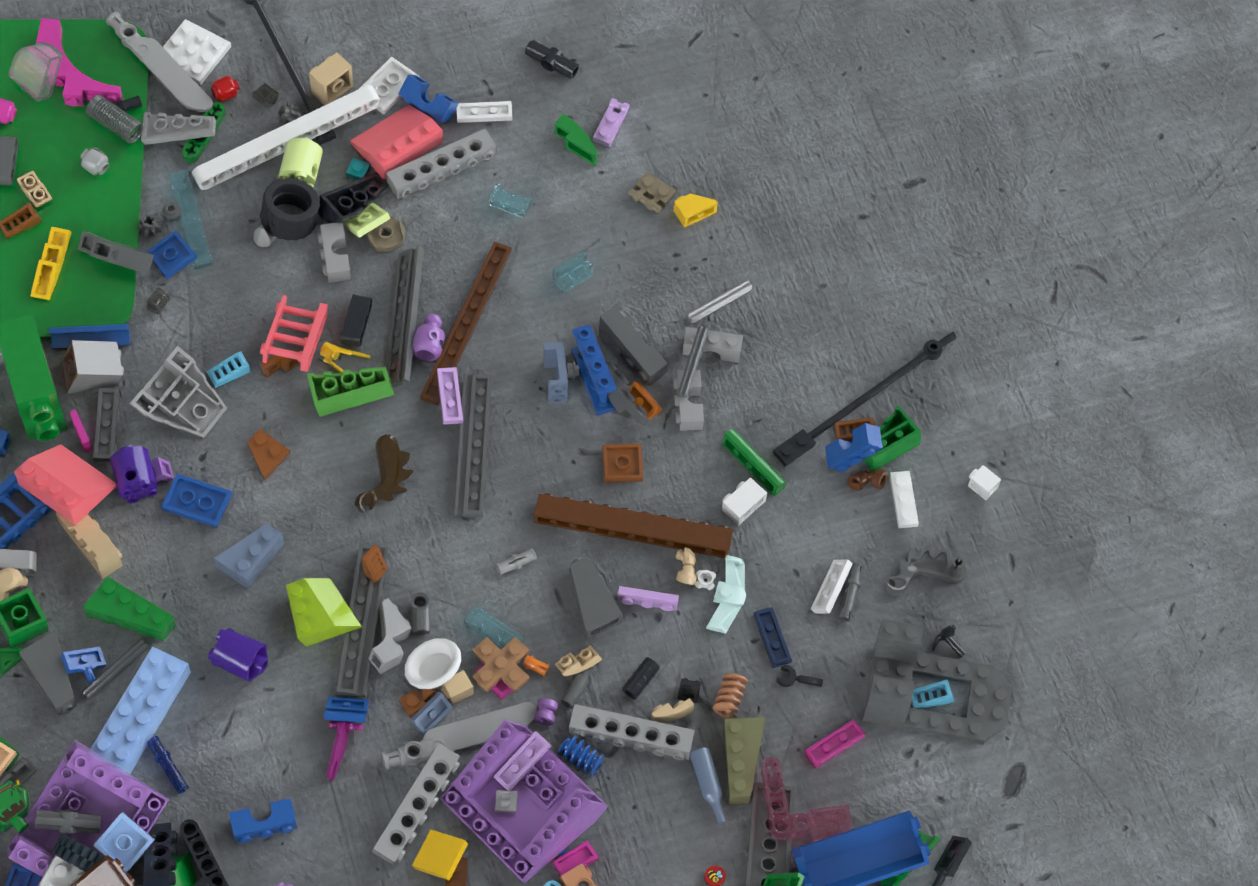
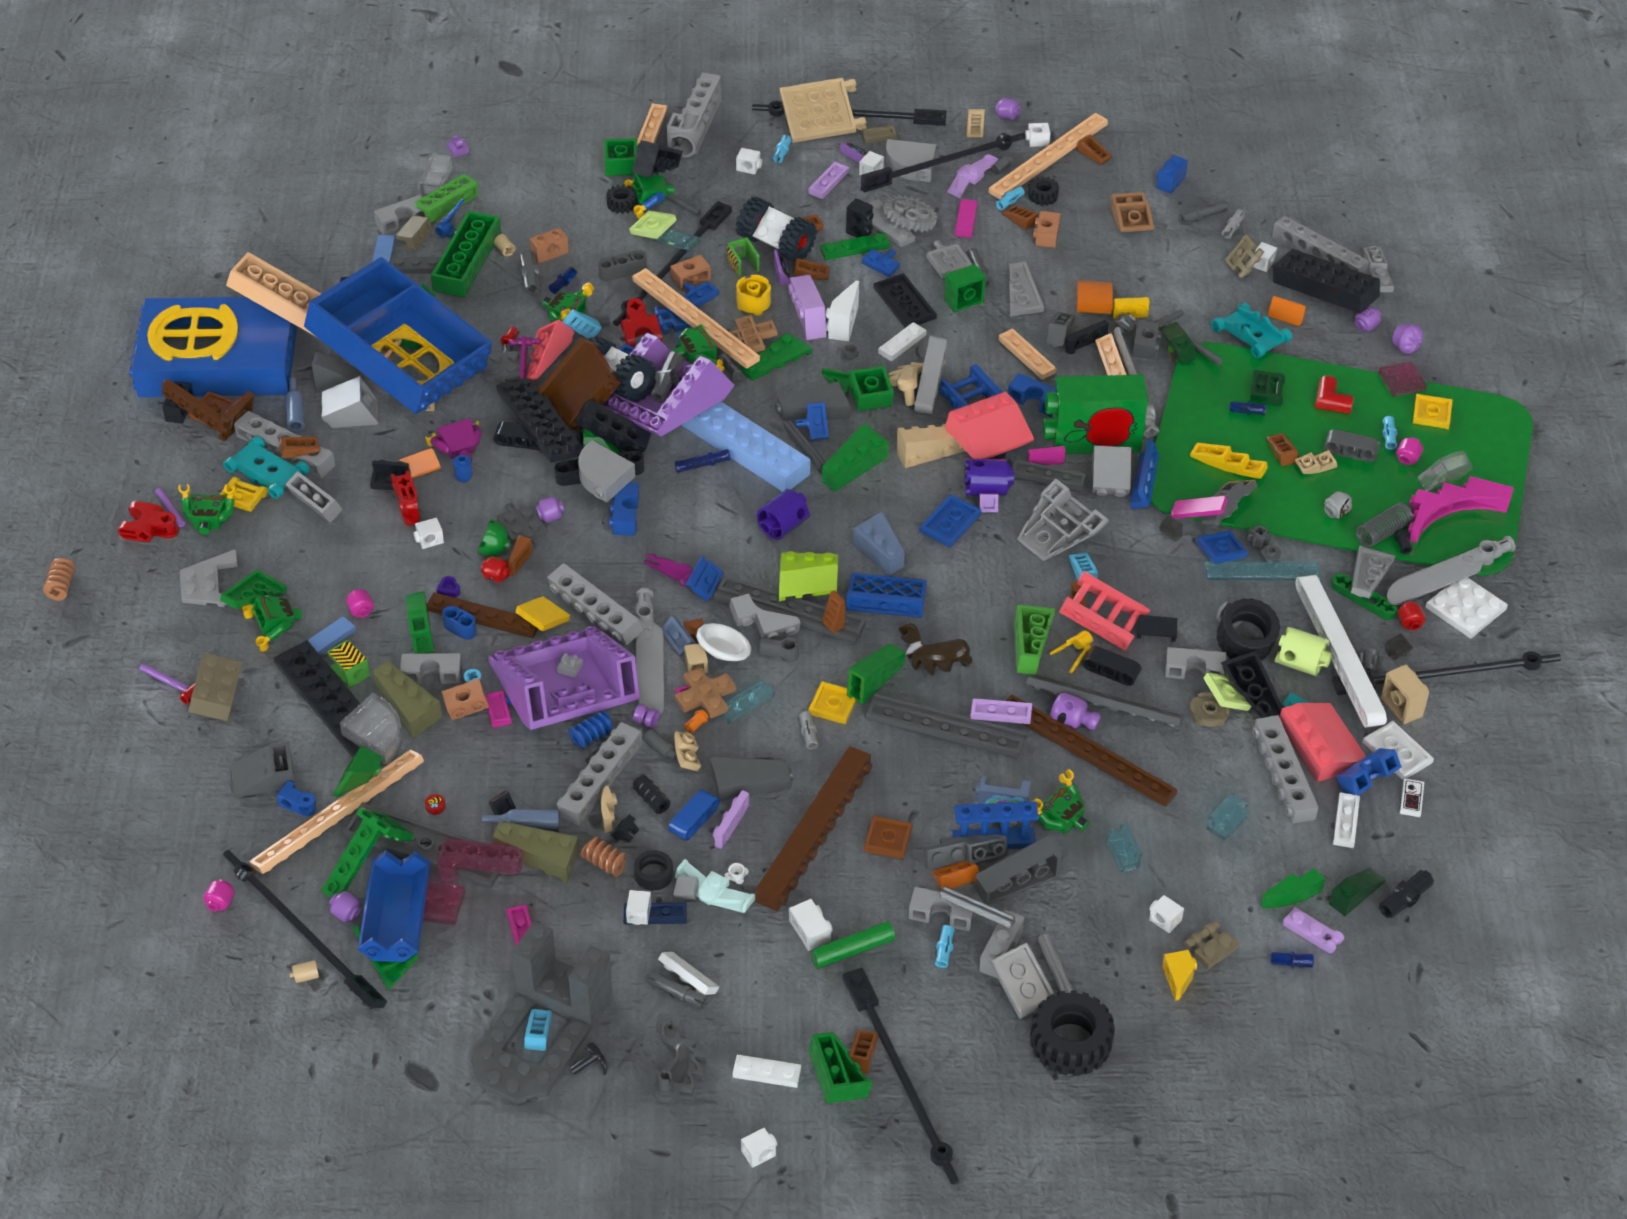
camera: 110 degrees right, 15 degrees down
light blue plate [93,812,155,873] -> none
dark orange wing [247,428,290,480] -> none
lavender plate [493,731,552,791] -> none
tan arm [676,547,697,585] -> none
black piece [776,665,823,687] -> none
blue arch [825,423,883,472] -> none
reddish brown arm [847,469,888,491] -> none
none -> black tile [489,791,516,815]
none -> light grey brick [578,440,635,502]
none -> white brick [626,890,651,925]
none -> black tyre [634,850,673,891]
none -> blue beam [668,789,720,841]
none -> light grey tile [673,876,699,899]
none -> yellow tile [808,681,856,725]
none -> blue fence [846,573,927,618]
none -> green slope [847,643,905,705]
none -> medium azure pin [935,925,955,968]
none -> light grey tile [989,942,1055,1019]
none -> black tyre [1030,990,1115,1076]
none -> green torso [1032,769,1089,834]
none -> black hinge [1137,615,1178,642]
none -> white brick [1149,895,1184,933]
none -> dark pink tile [1171,496,1228,519]
none -> clear blue axle [1270,951,1314,968]
none -> dark green slope [1329,868,1386,916]
none -> tile [1400,778,1424,817]

